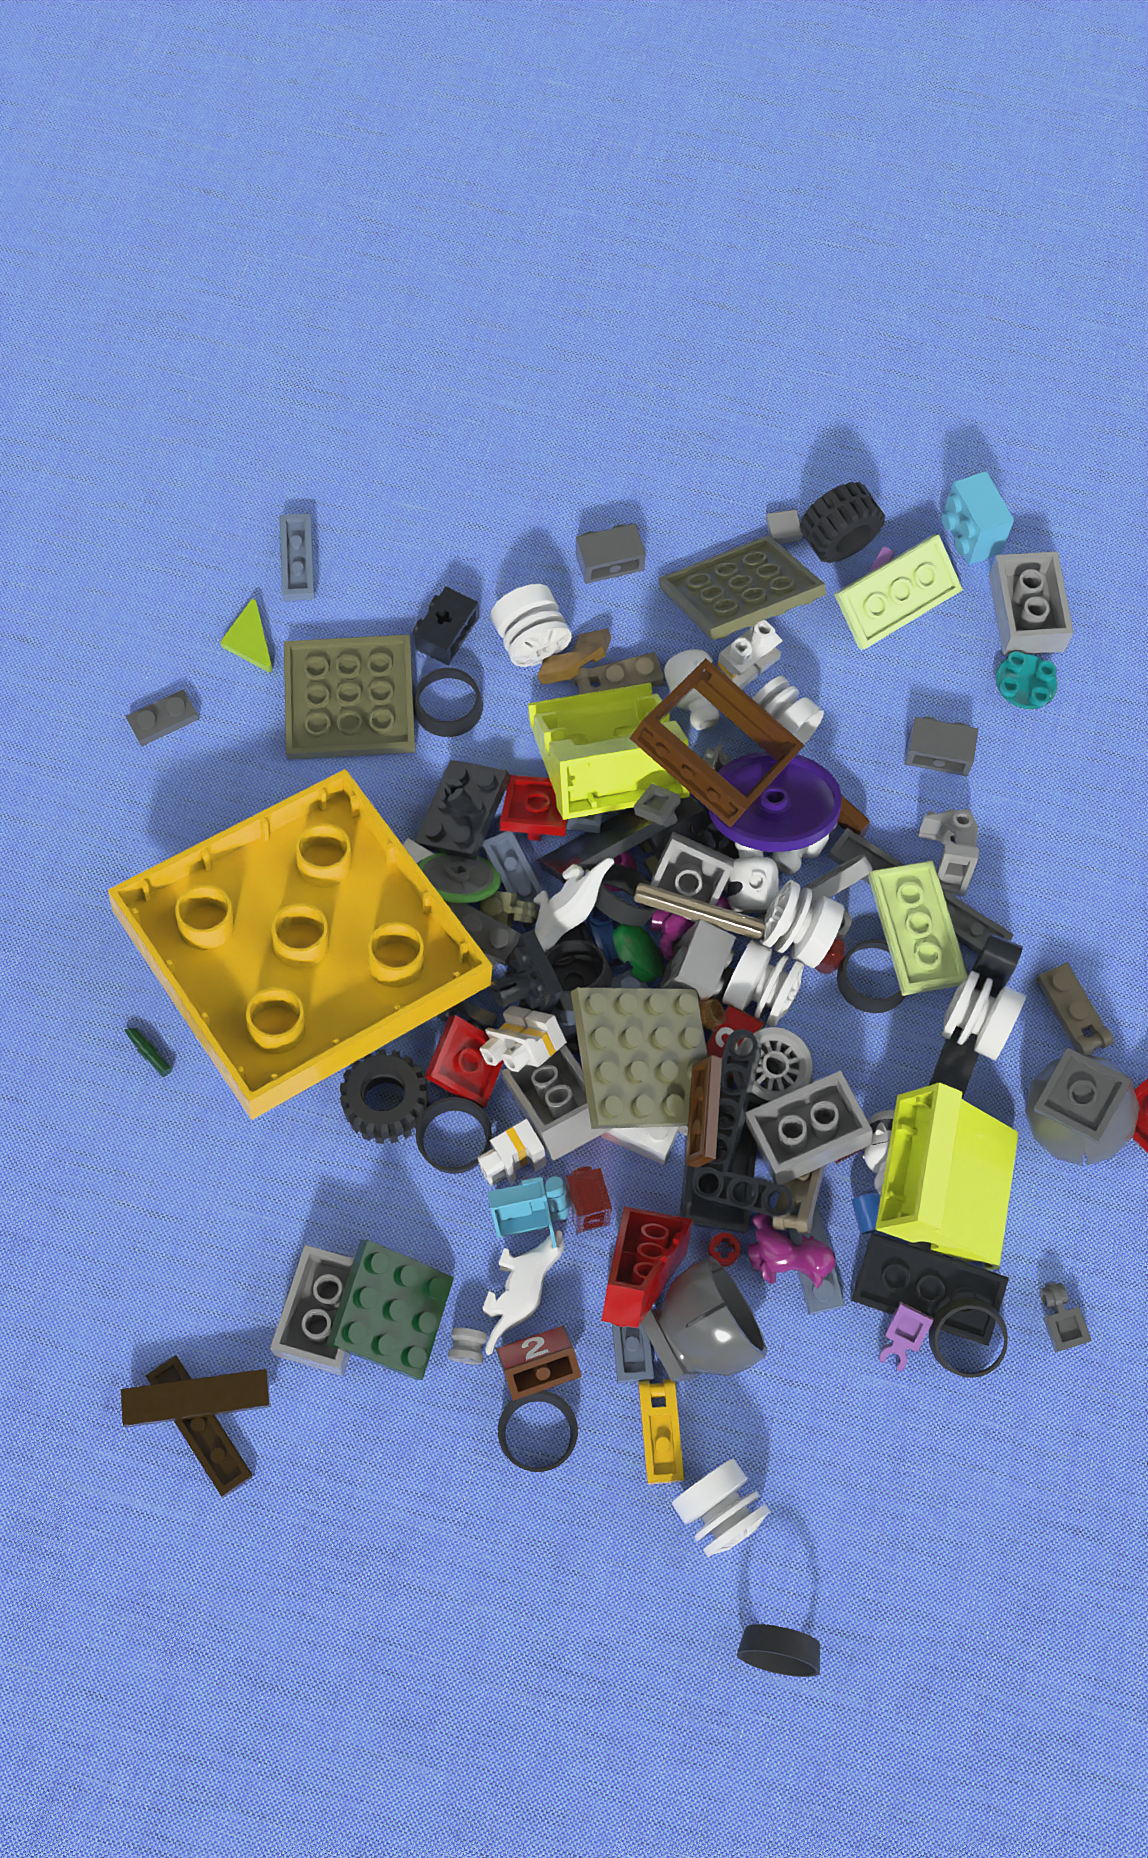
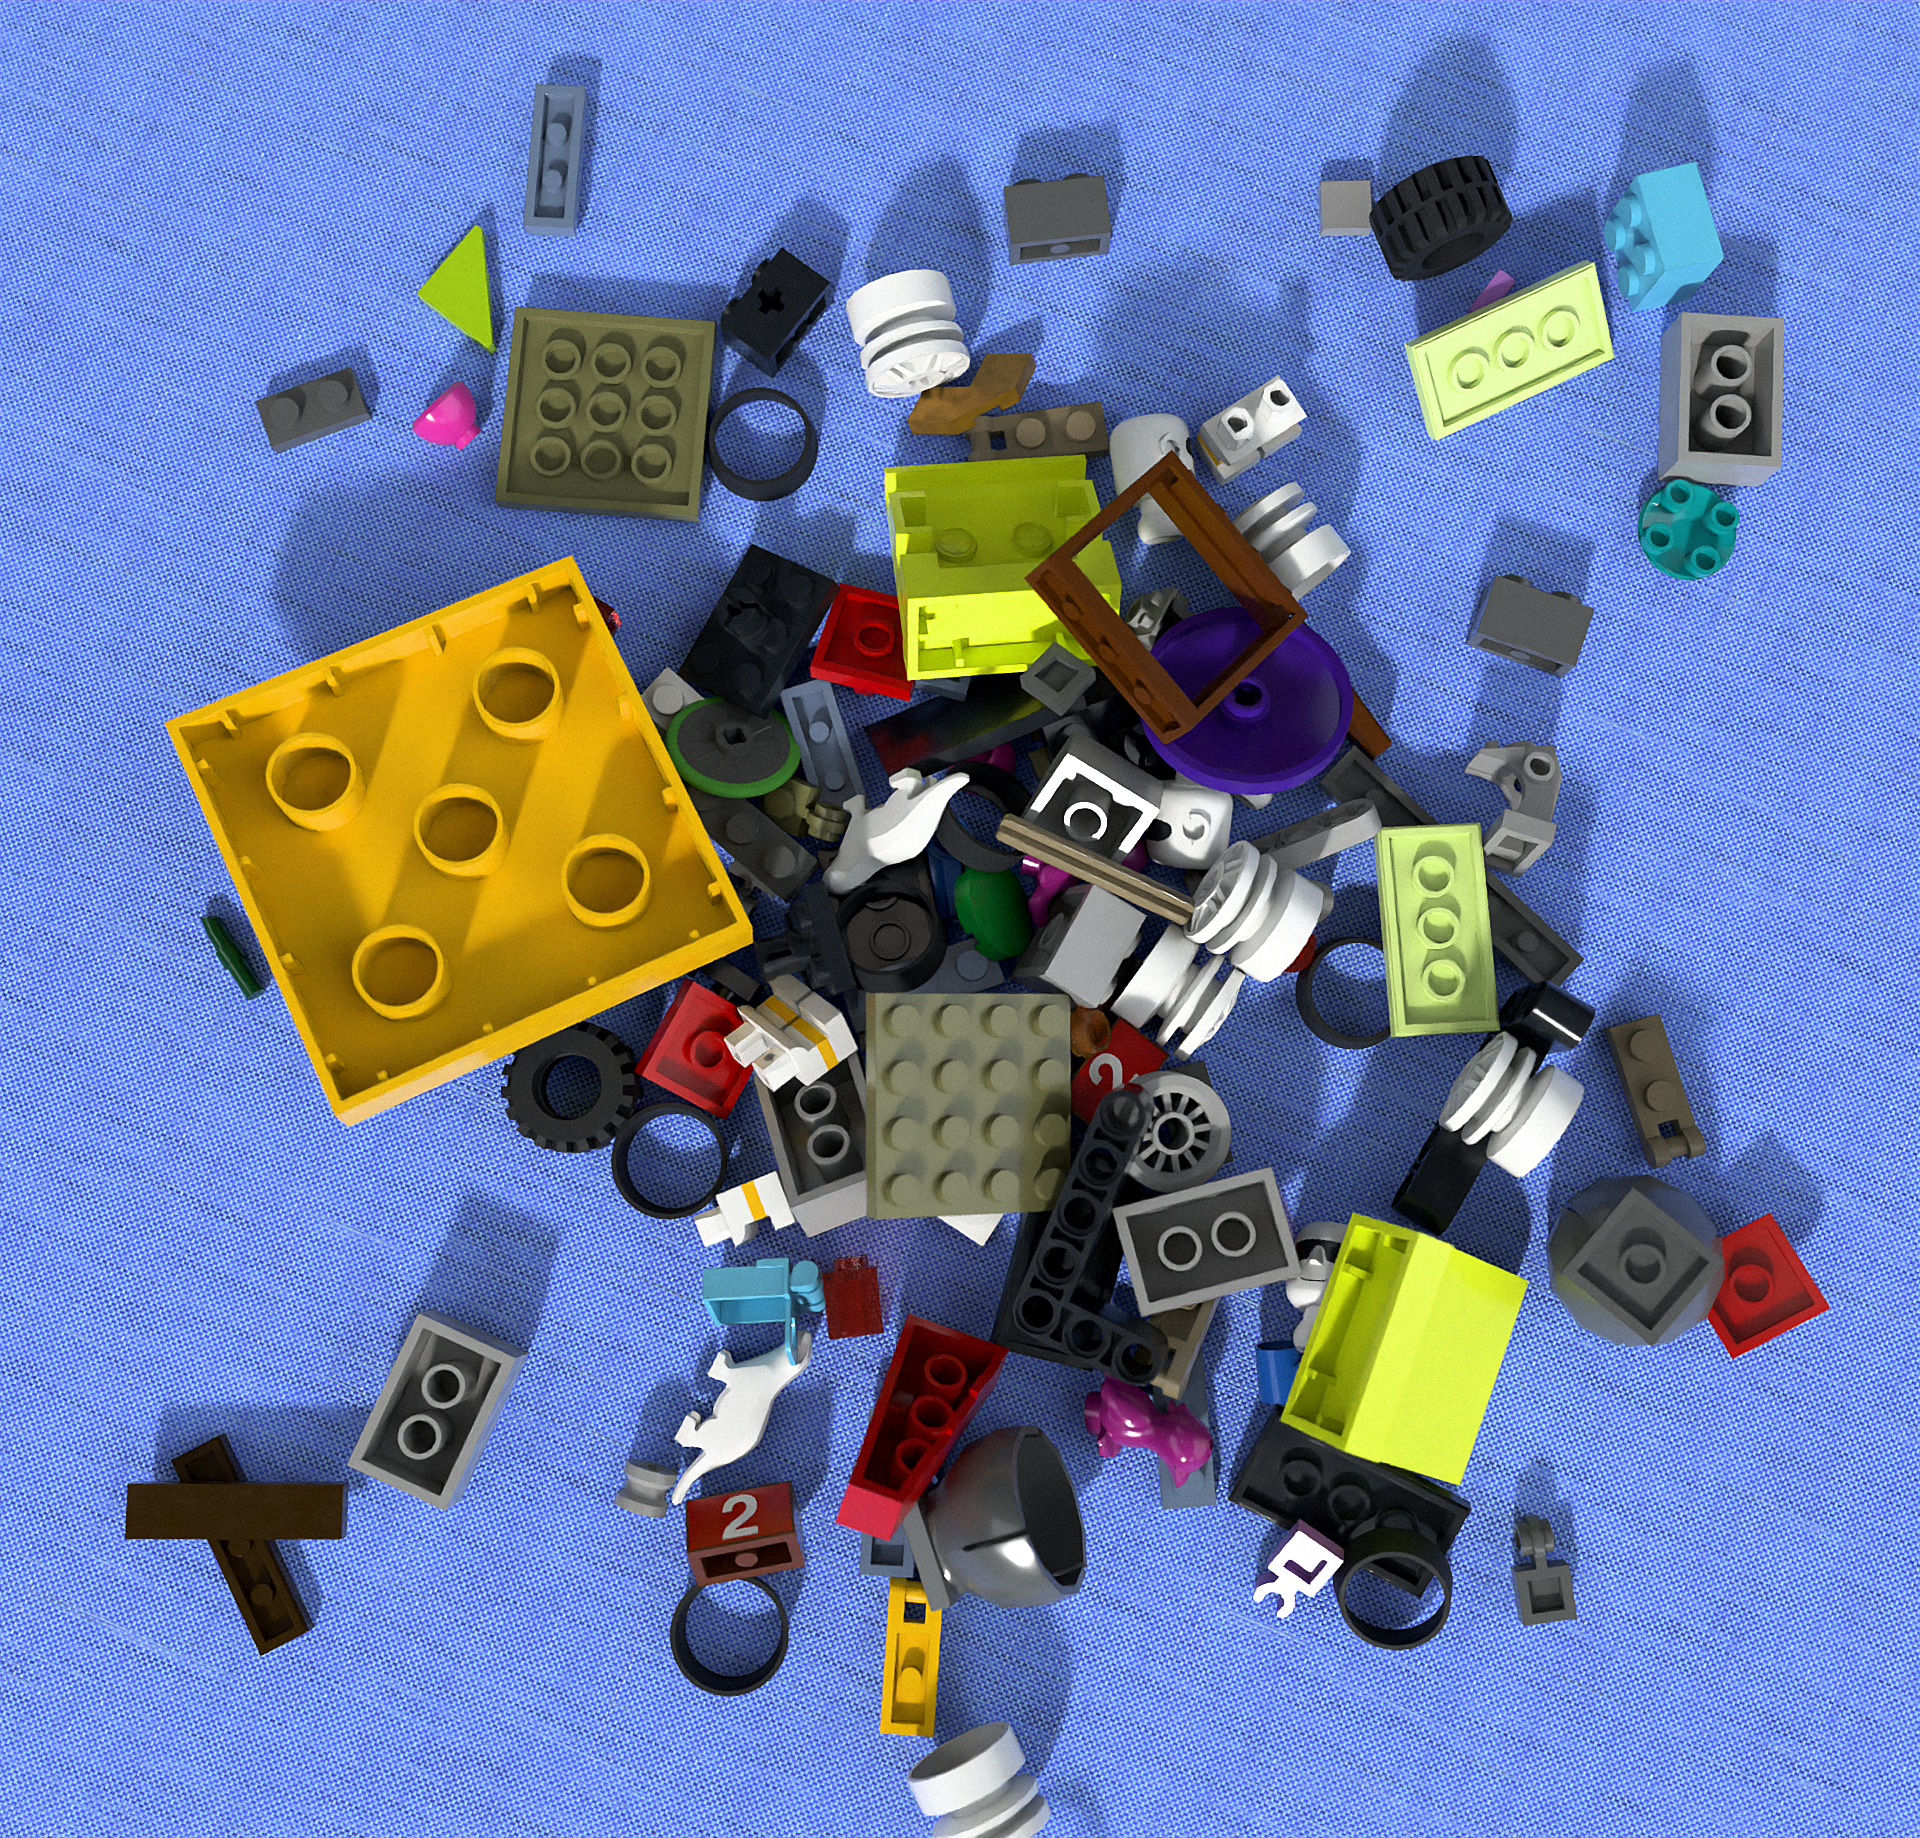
camera: 10 degrees right, 15 degrees up
plate [327,1240,454,1380] -> none
olive plate [658,535,826,640] -> none
reddish brown tile [686,1055,722,1168] -> none
red bush [708,1232,741,1267] -> none
none -> dark pink brick [412,381,482,451]

